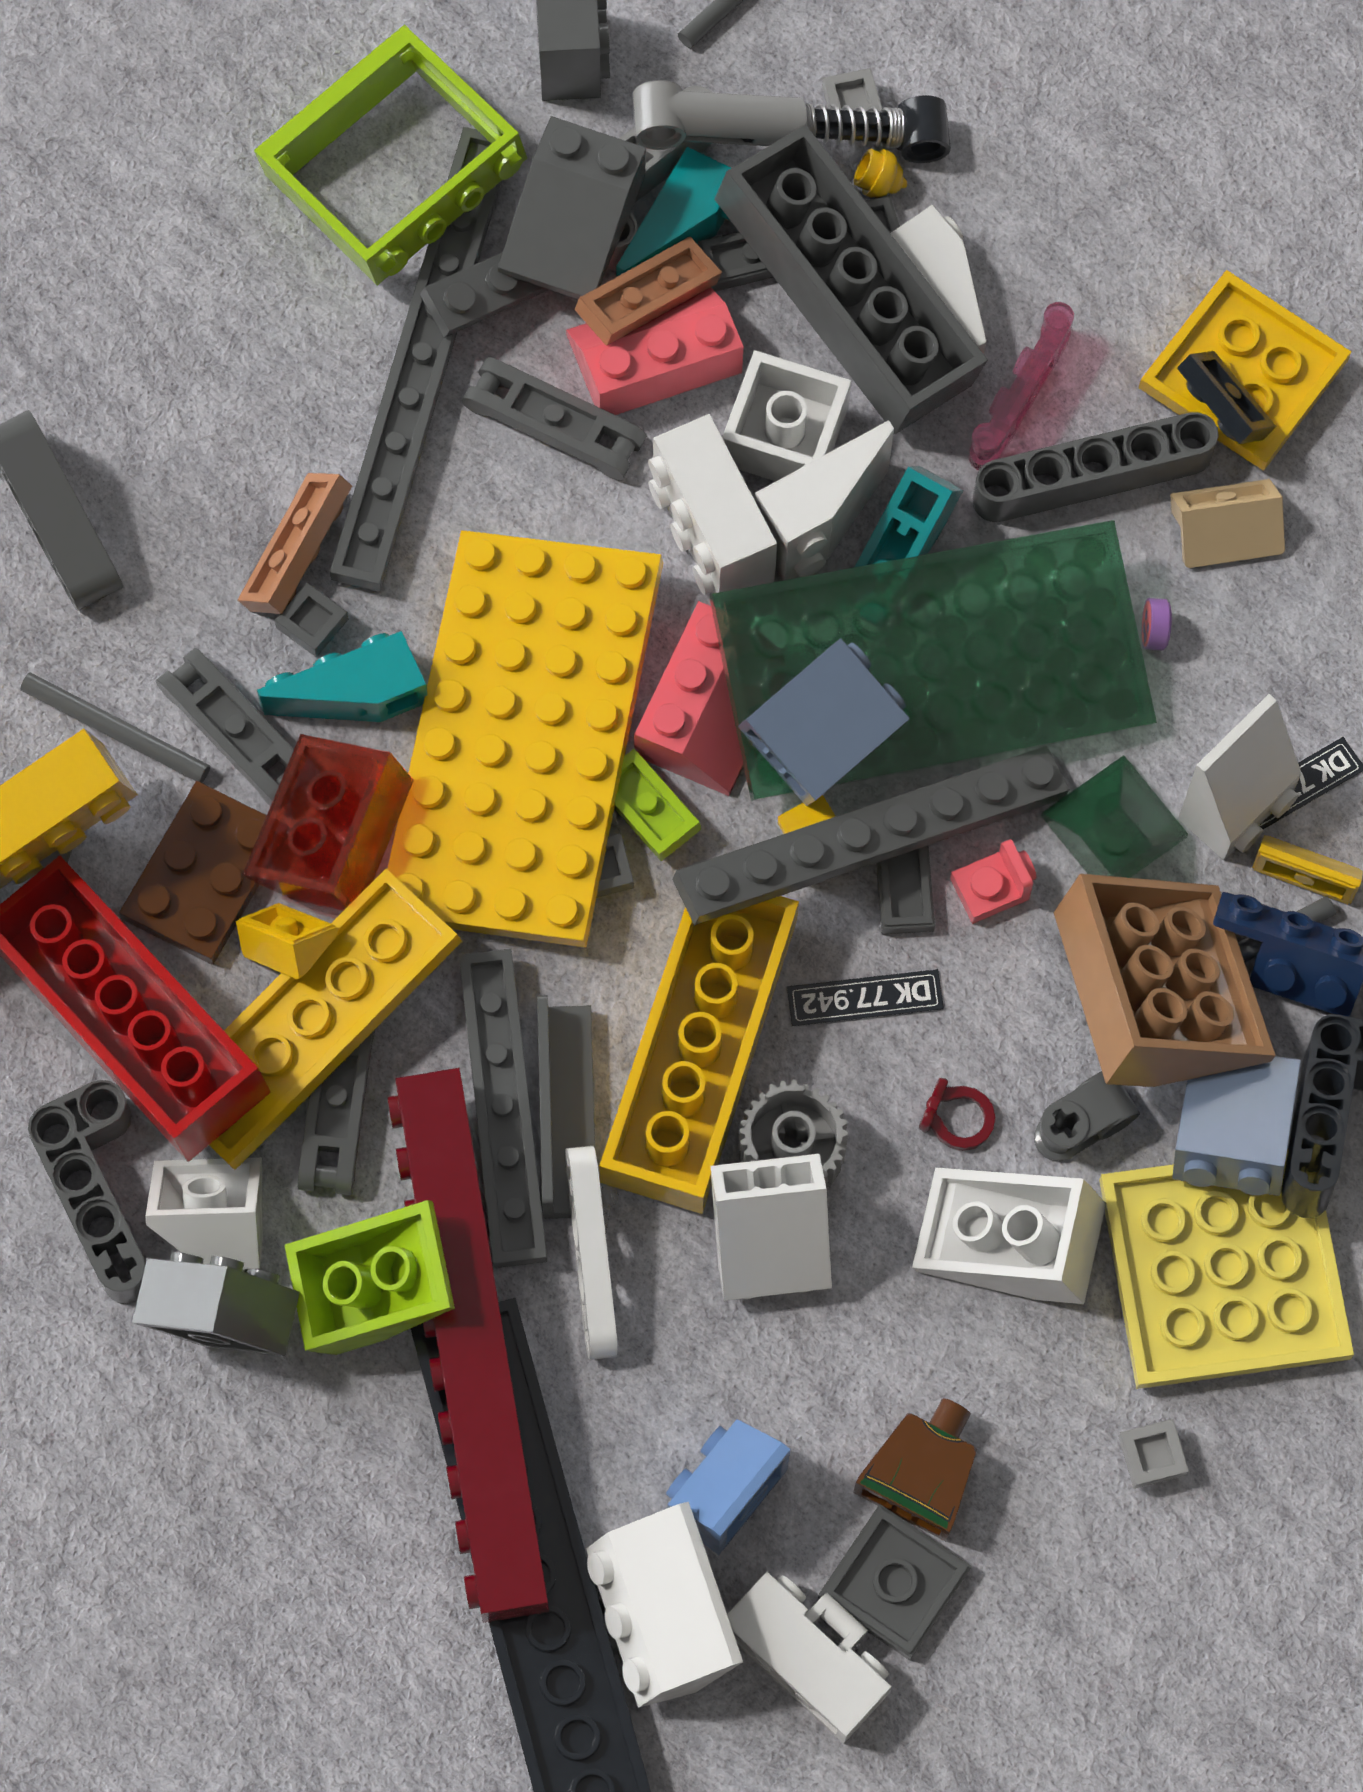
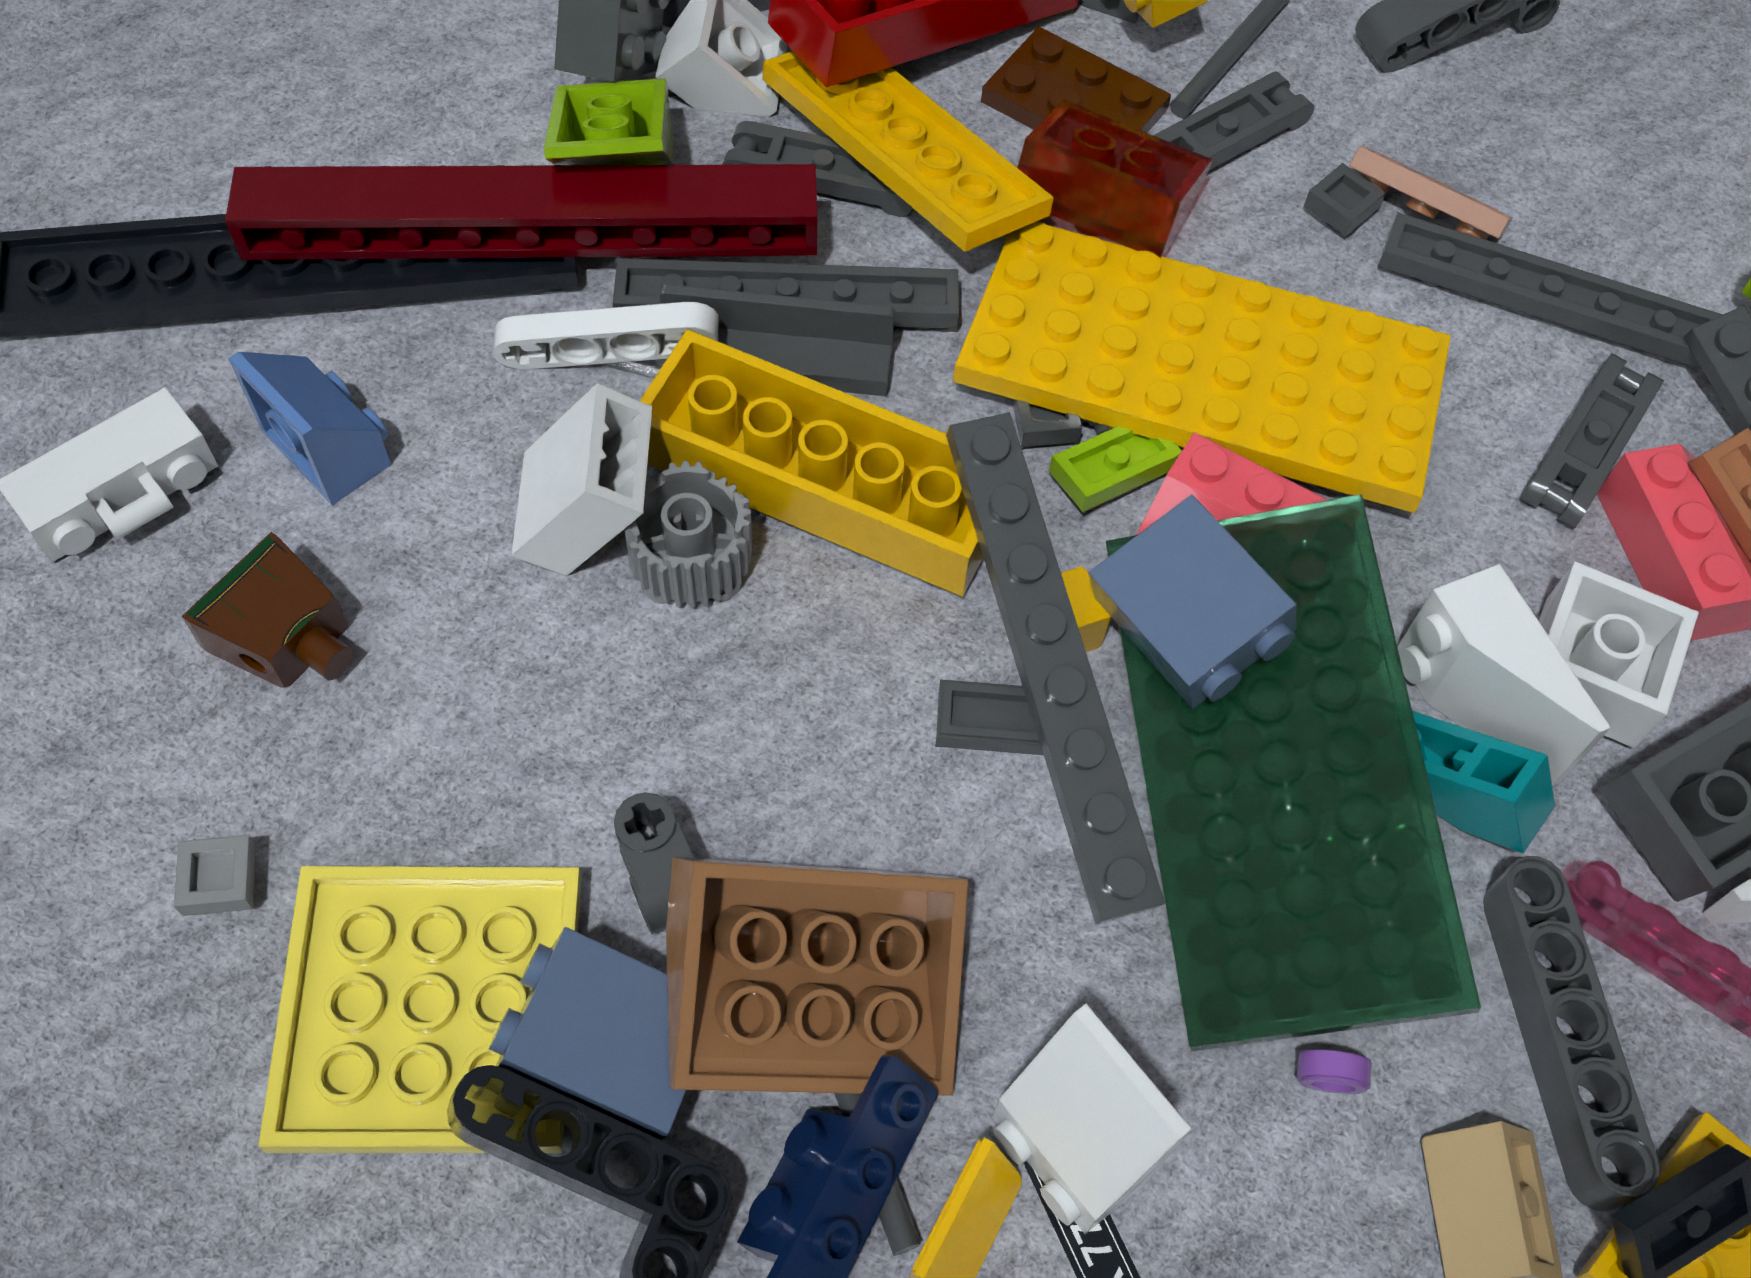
camera: 95 degrees right, 10 degrees down
yellow slope [236,903,339,979] -> none
teal slope [257,631,427,722] -> none
white slope [586,1502,743,1708] -> none
white brick [648,414,777,608] -> none
black sticker [786,969,944,1027] -> none
dark grey tile [818,1504,972,1661] -> none
white slope [912,1167,1106,1304] -> none
dark red piece [919,1078,996,1151] -> none
coral bracket [950,839,1036,924] -> none
clear green slope [1041,755,1188,878] -> none

